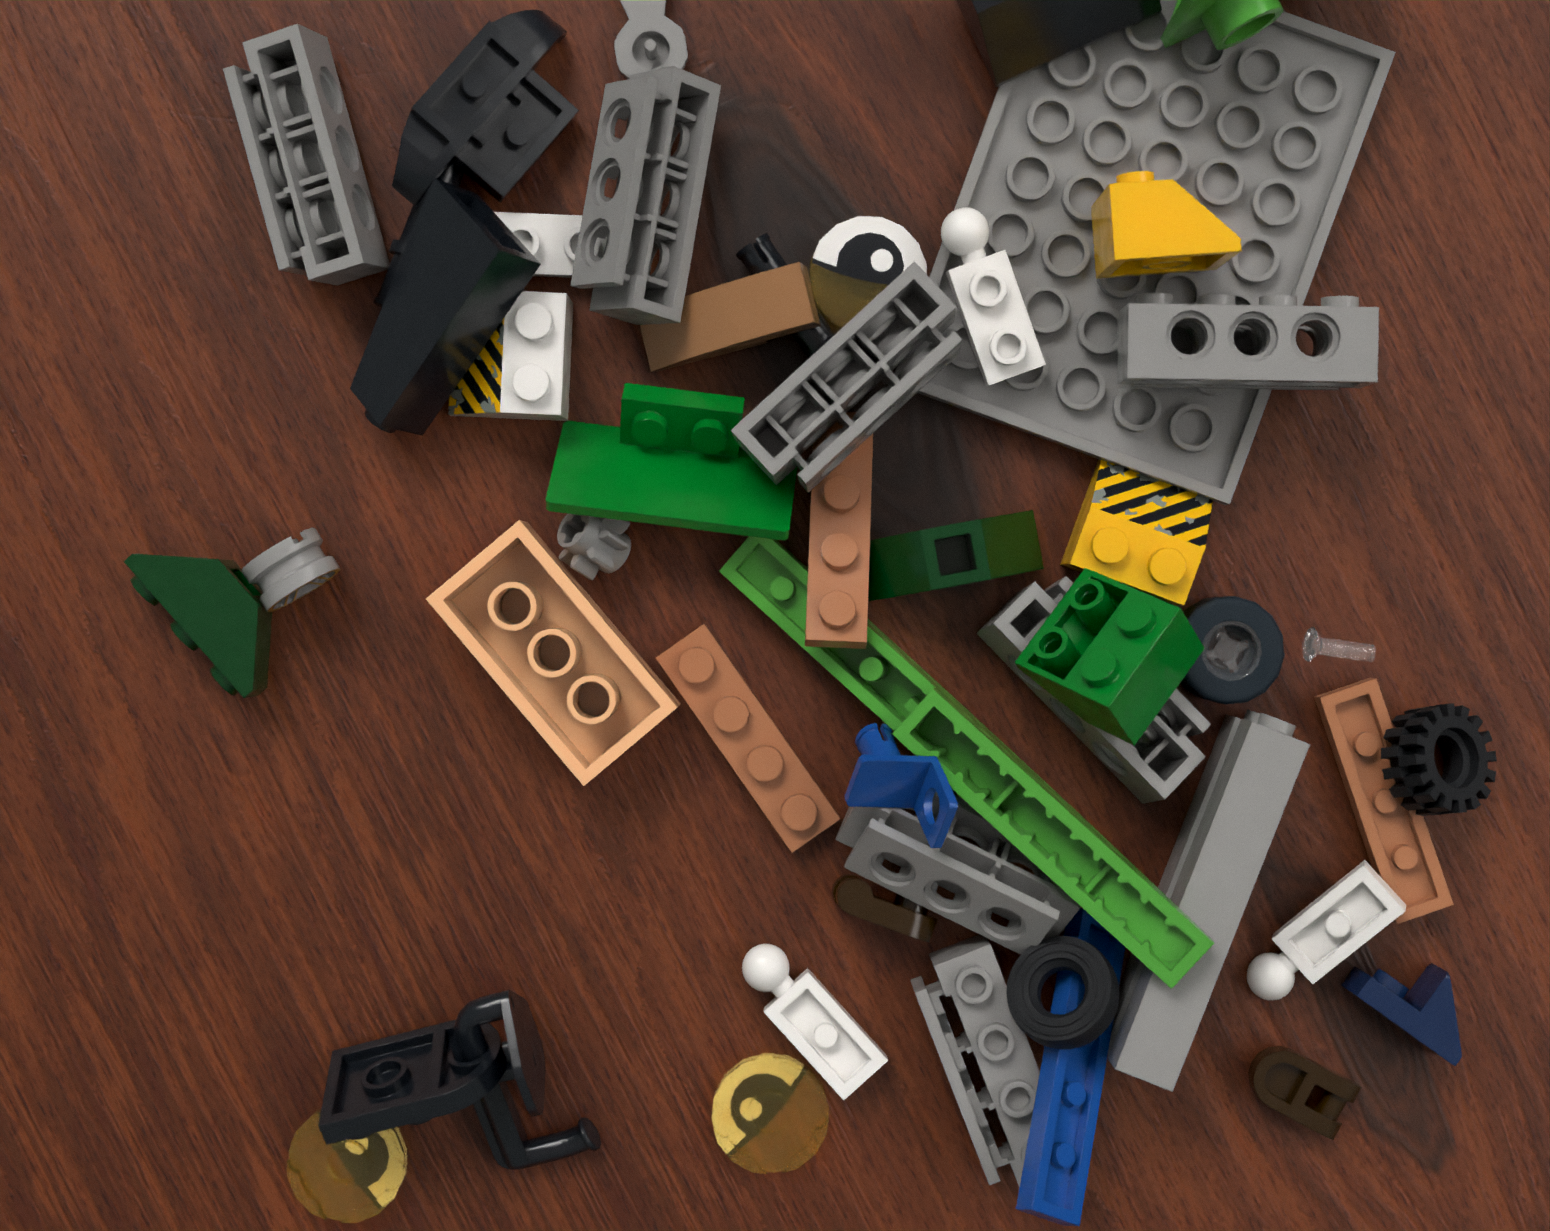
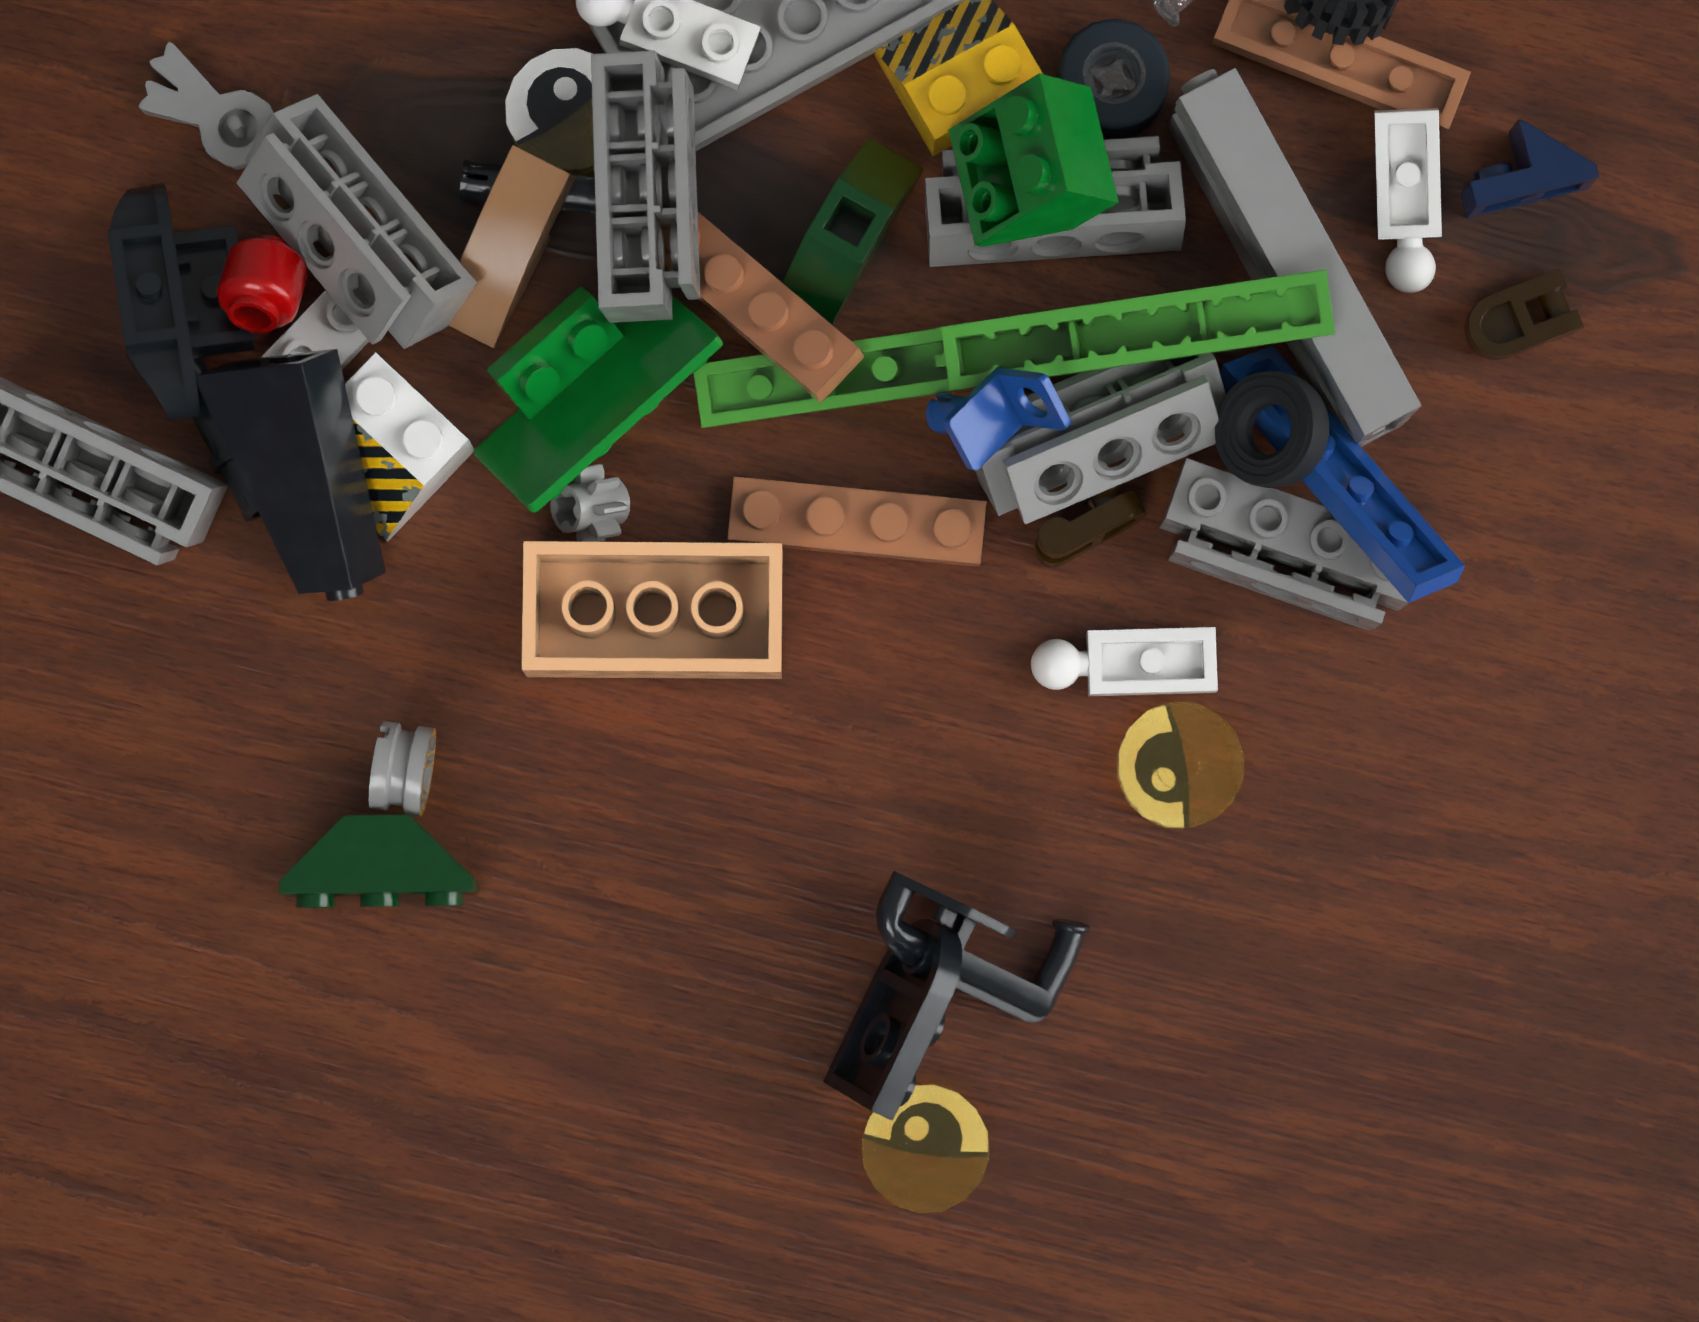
camera: 55 degrees left, 5 degrees down
none -> red head [217,235,308,333]

